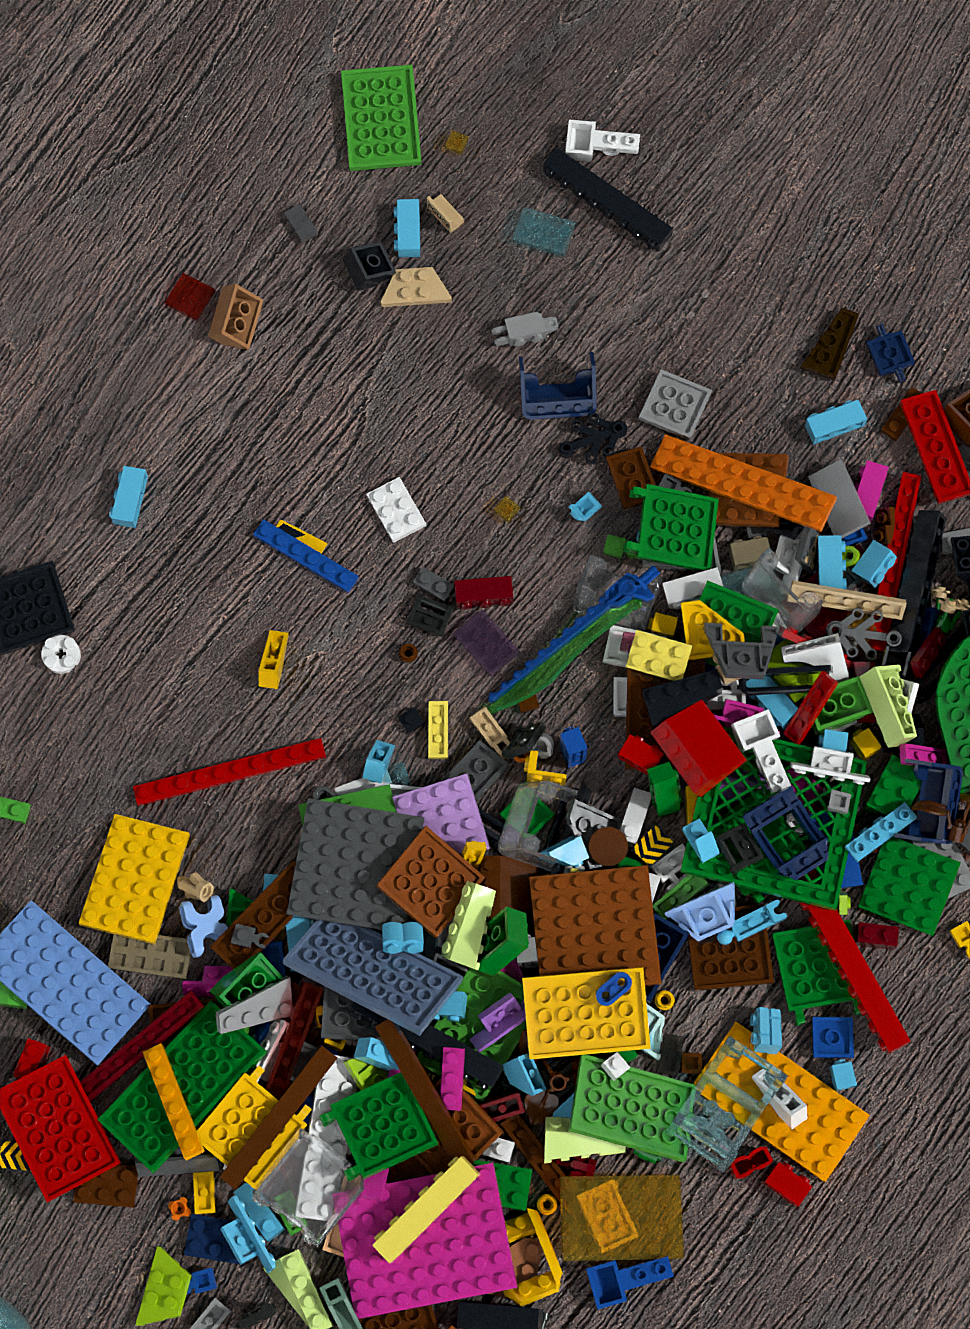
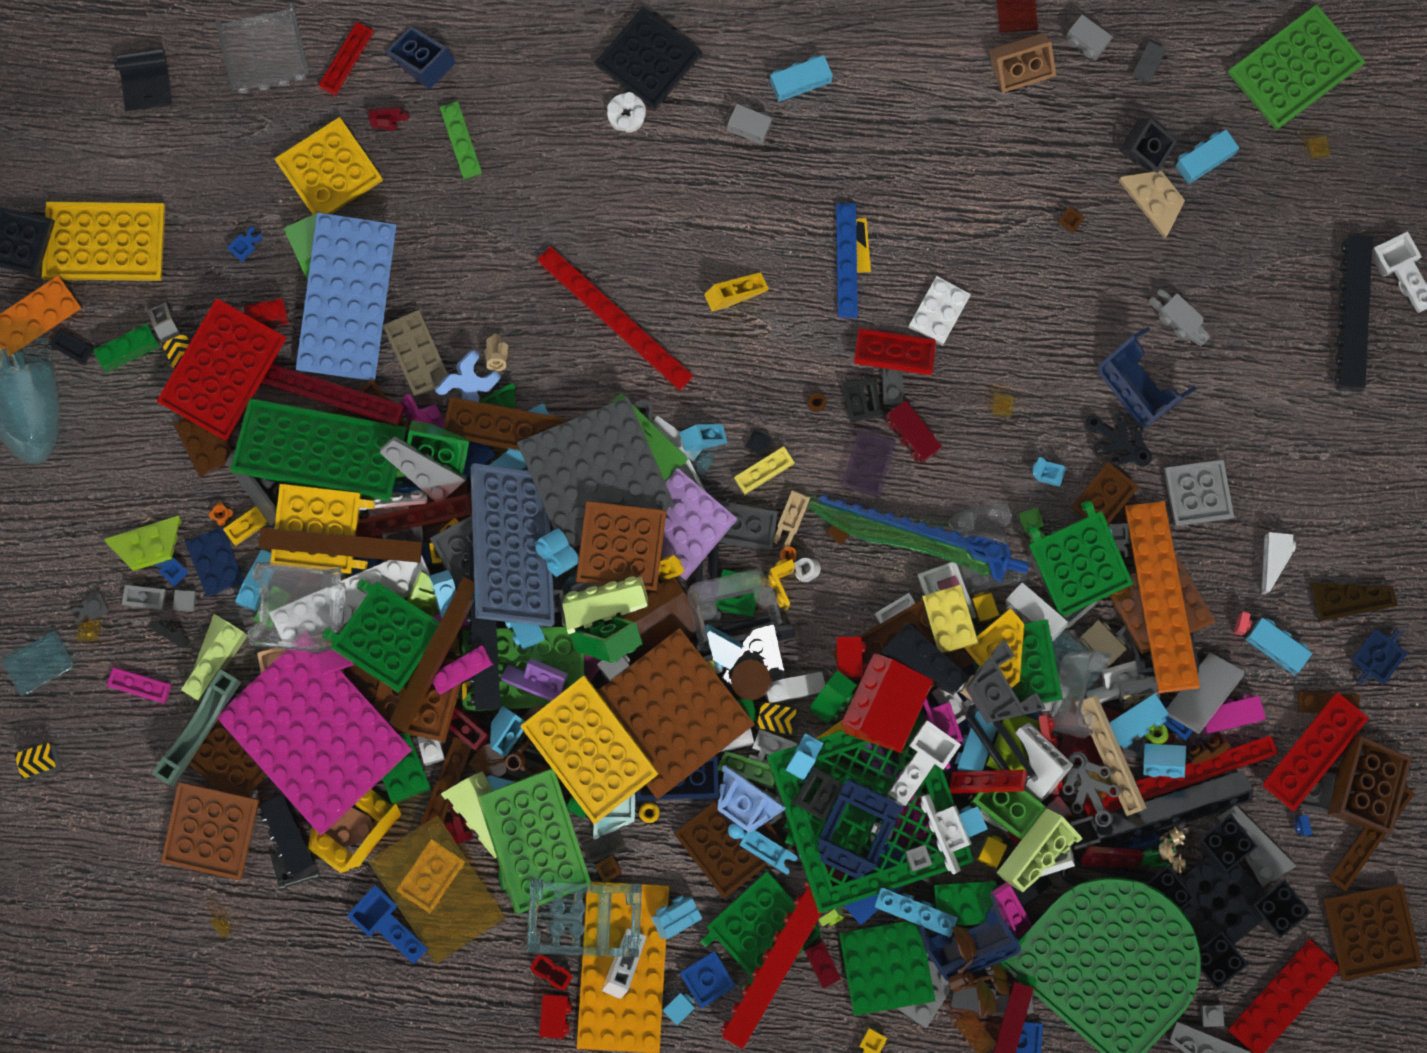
camera: 50 degrees right, 5 degrees up
yellow plate [79,814,190,945] -> none
light orange plate [143,1043,205,1161] -> none
medium azure bracket [221,1195,276,1273] -> none
dark grey plate [231,923,269,949] -> none
light yellow brick [373,1156,480,1264] -> none
tan panel [427,194,464,233] -> none
pearl dark grey plate [502,721,546,759] -> none
clear light blue plate [513,207,576,257] -> none
yellow plate [537,1194,557,1215] -> none
blue brick [559,727,587,768] -> none
blue plate [596,972,632,1006] -> none
white plate [601,1052,630,1081] -> none
none -> light grey tile [173,590,196,612]
none -> light grey brick [727,104,772,145]
none -> red plate [854,328,936,376]
none -> reddish brown plate [1057,206,1085,234]
none -> light grey brick [1065,14,1113,61]
none -> coral plate [1234,612,1252,636]
none -> white slope [1261,532,1296,595]

